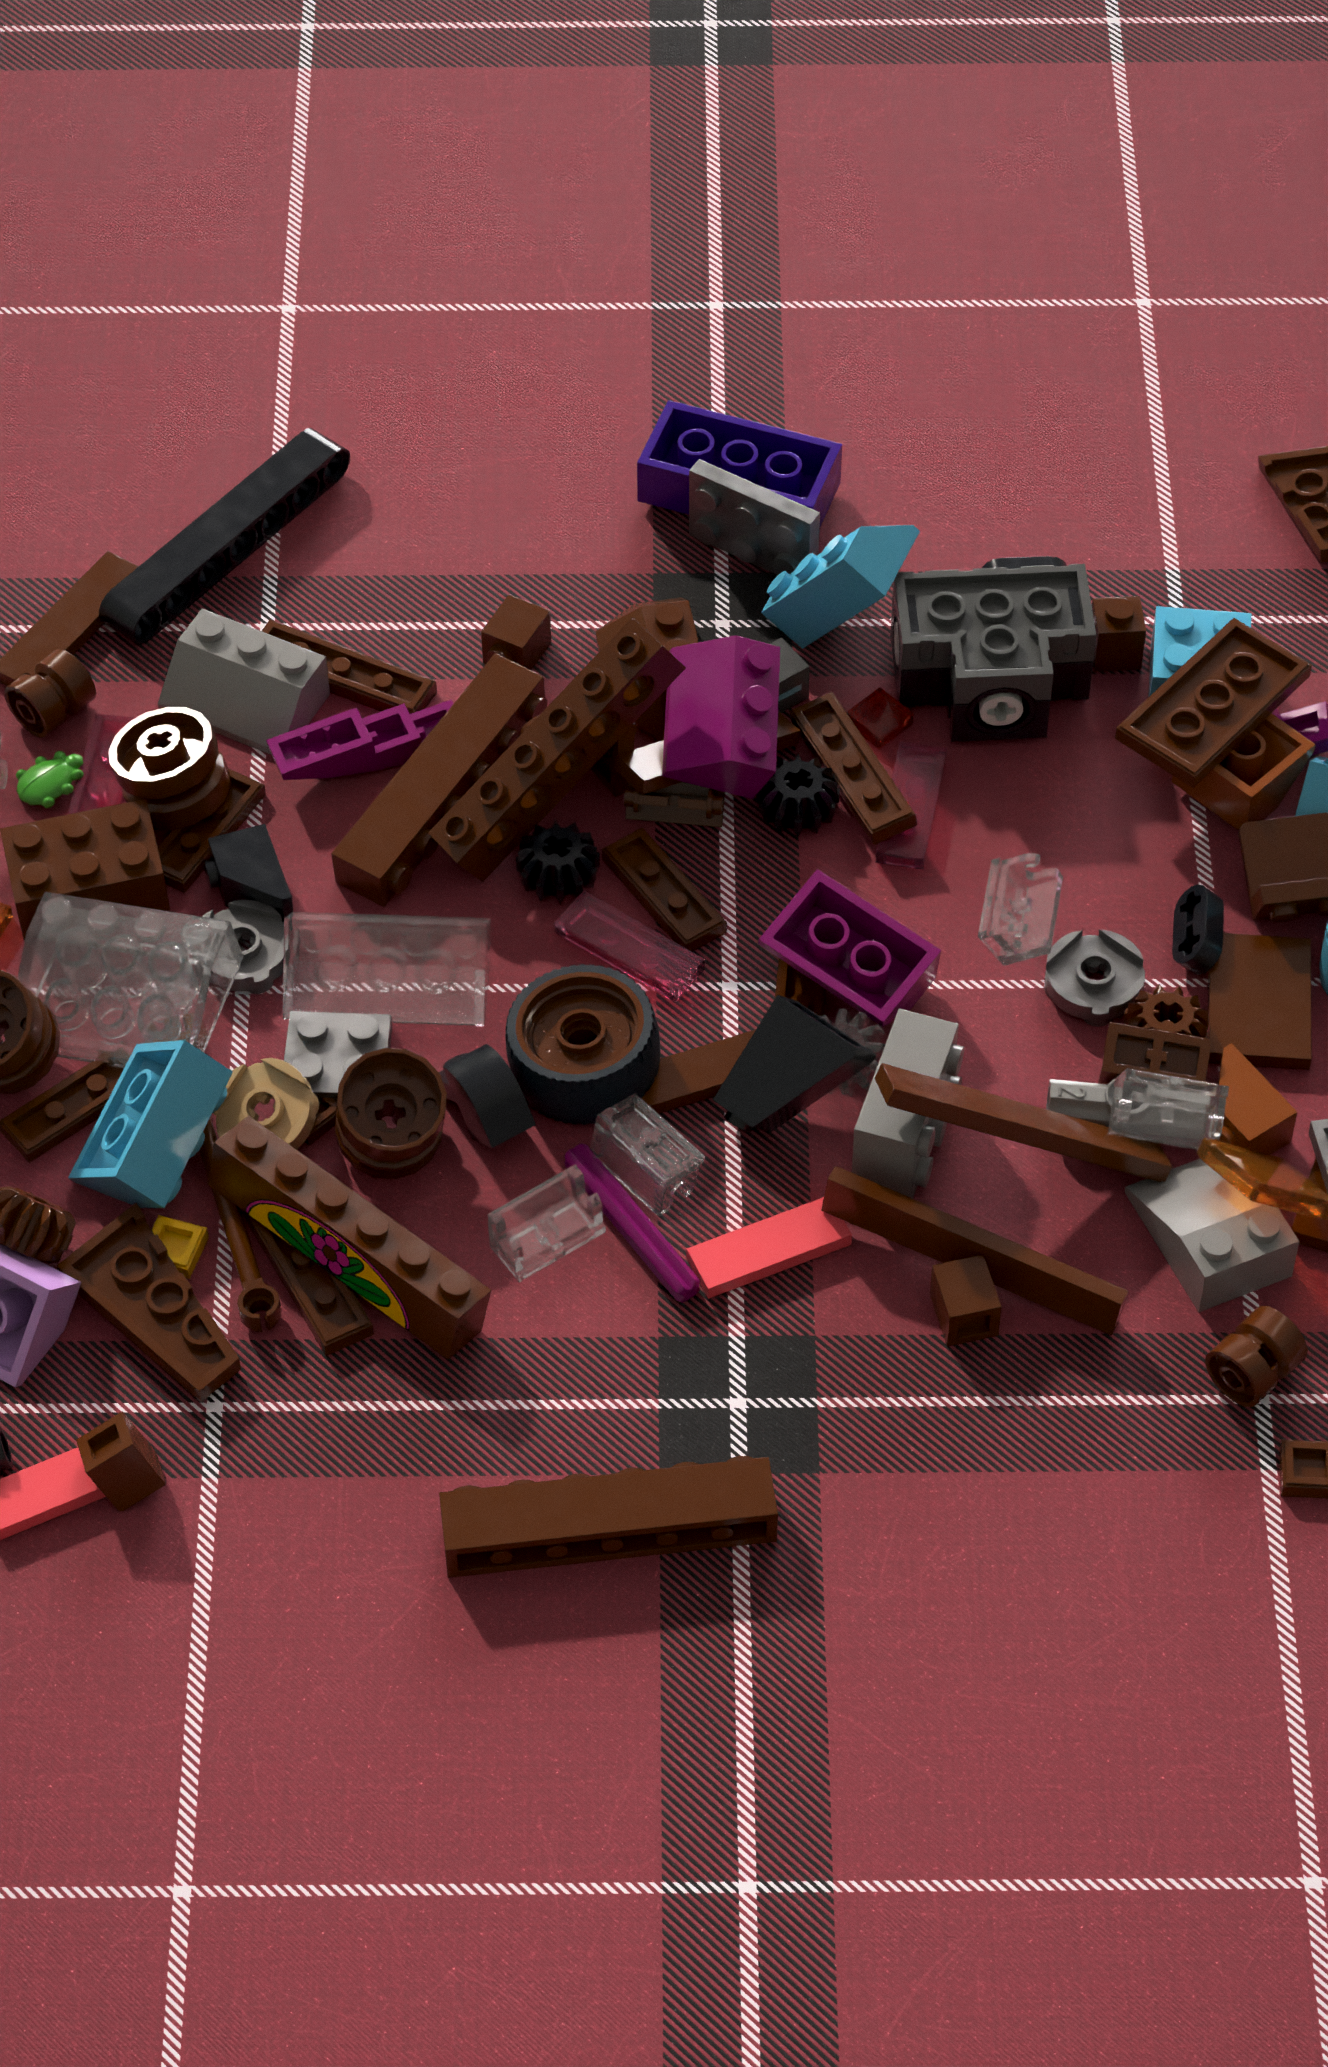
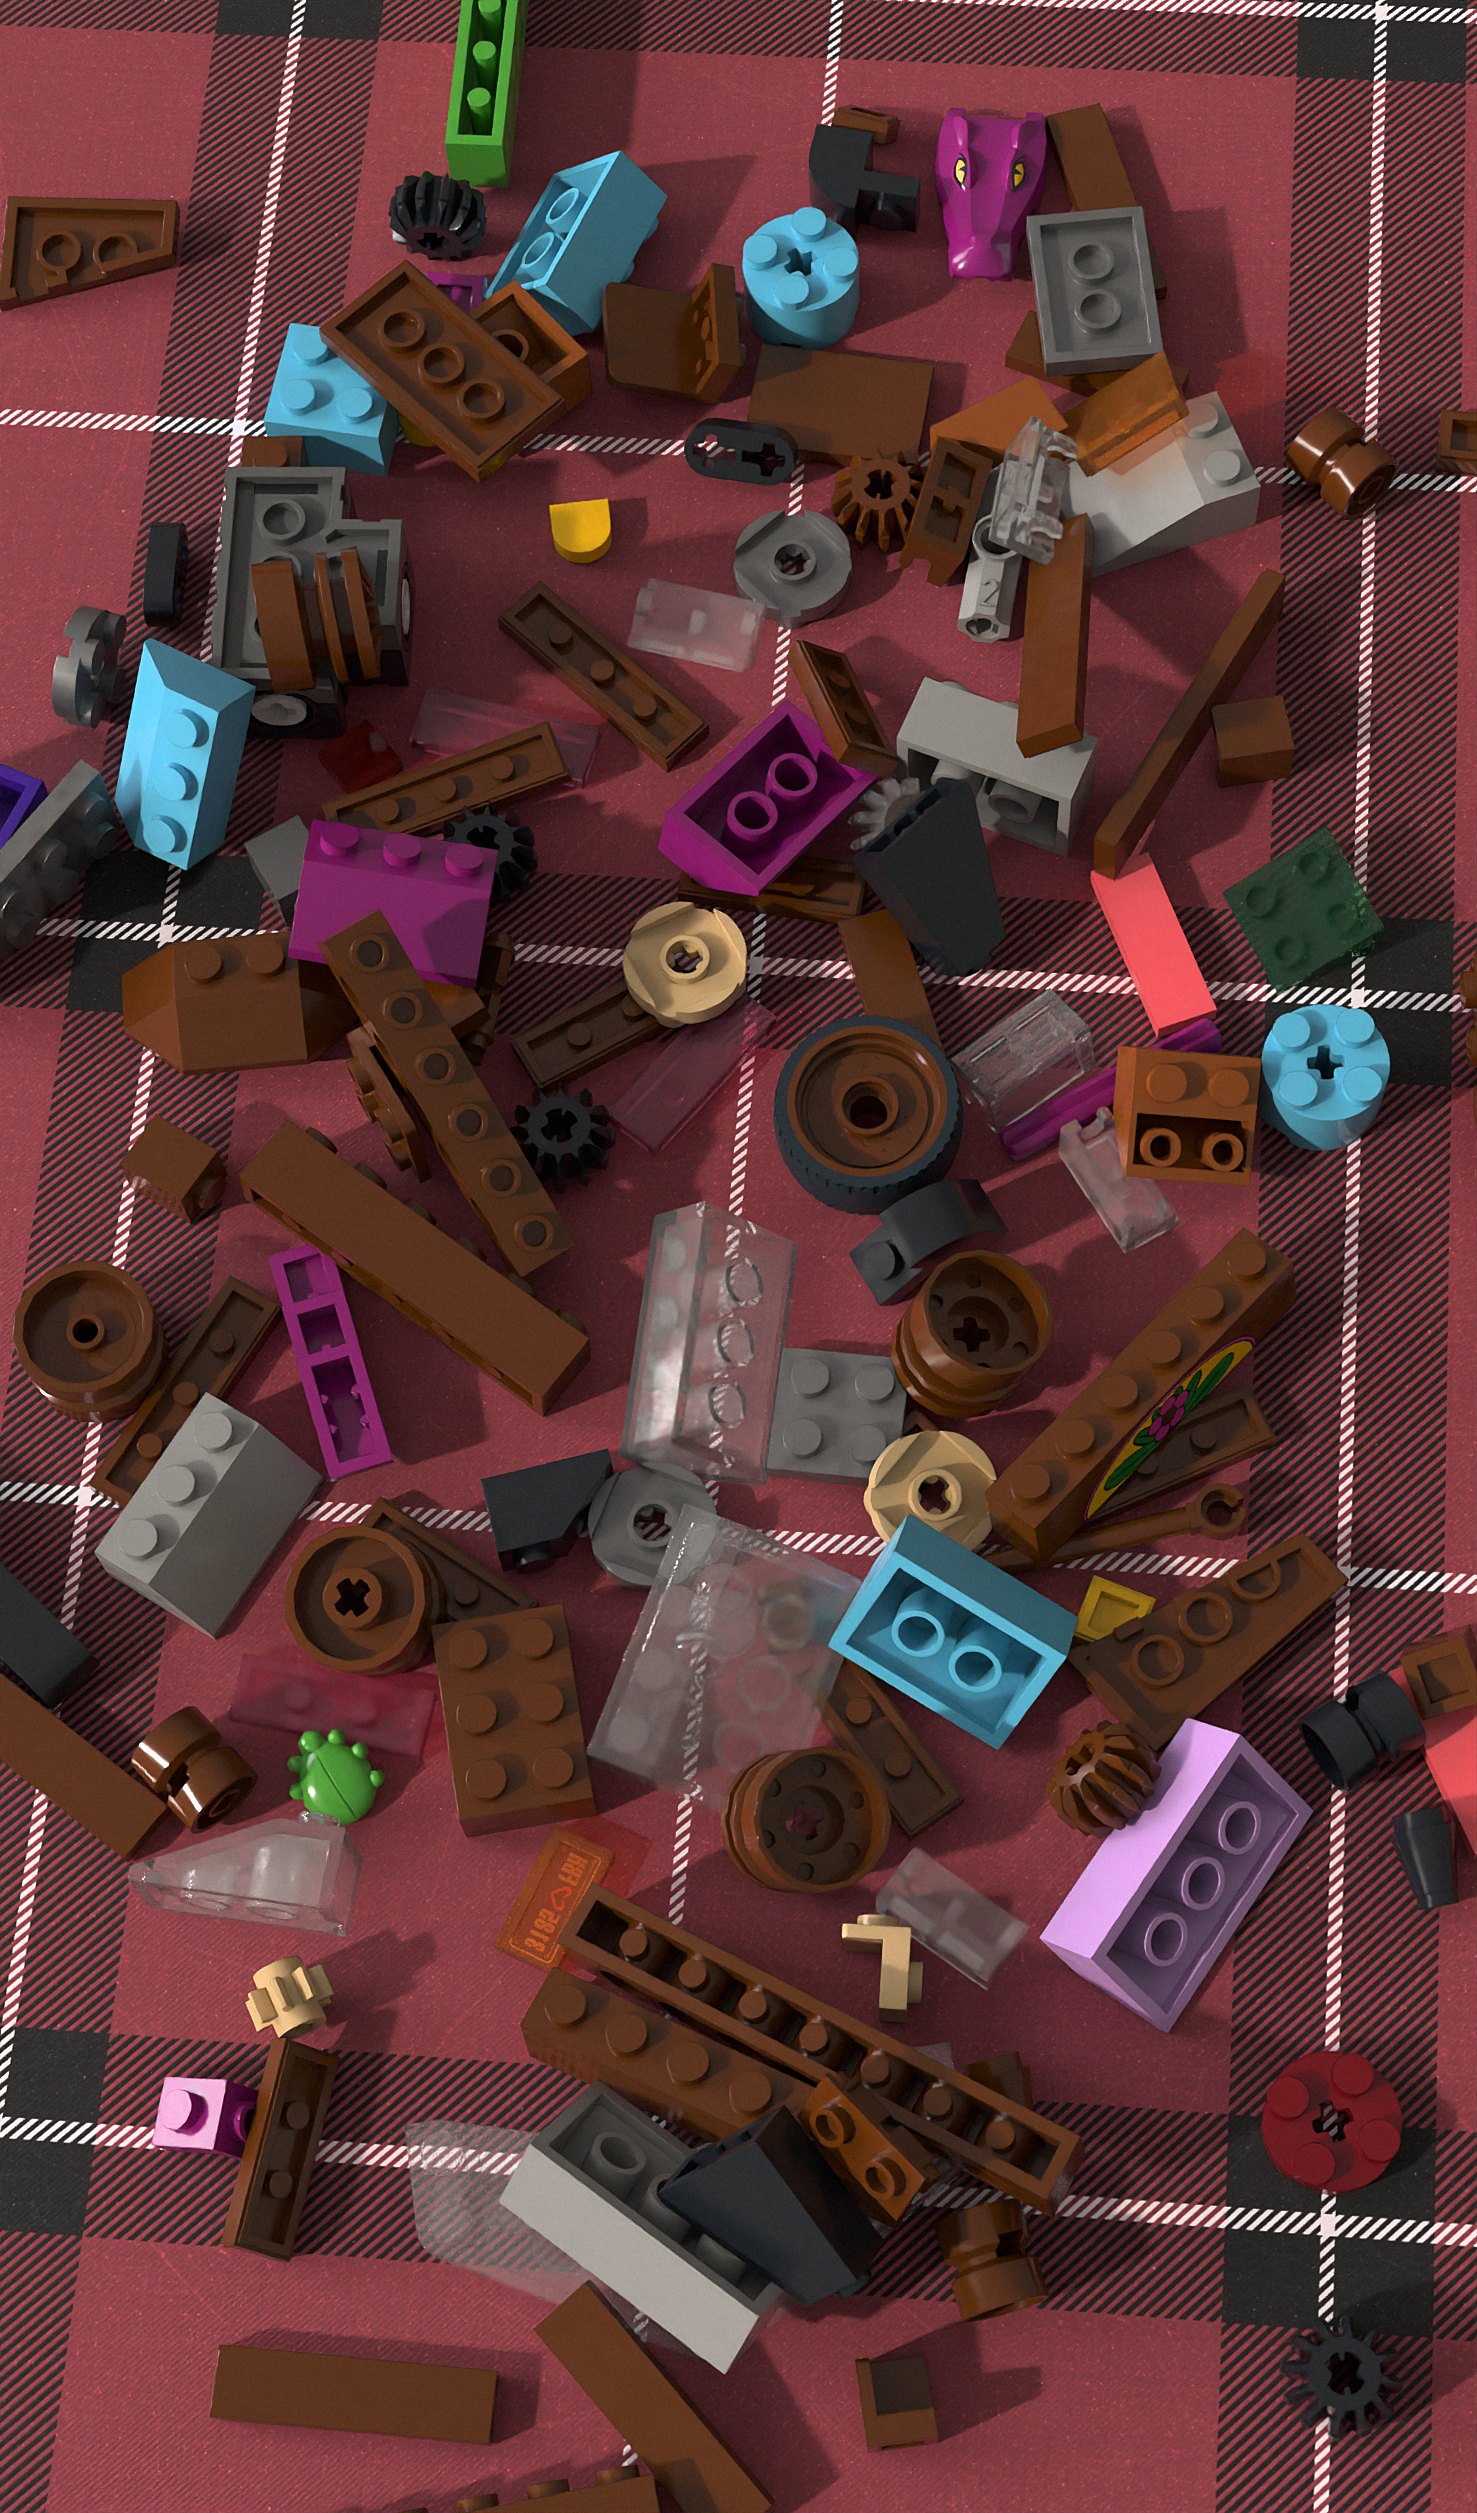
camera: 80 degrees left, 15 degrees up
none -> reddish brown wheel [12,1261,169,1422]
none -> flat silver plate [52,605,127,729]
none -> reddish brown wheel [251,546,384,695]
none -> reddish brown tile [498,581,710,773]
none -> yellow tile [549,498,612,563]
none -> tan plate [623,902,748,1028]
none -> reddish brown tile [786,640,899,778]
none -> dark orange slope [1113,1045,1261,1186]
none -> clear green hinge [1222,826,1385,995]
none -> medium azure brick [1257,1004,1390,1151]
none -> black wheel [1298,1669,1427,1793]

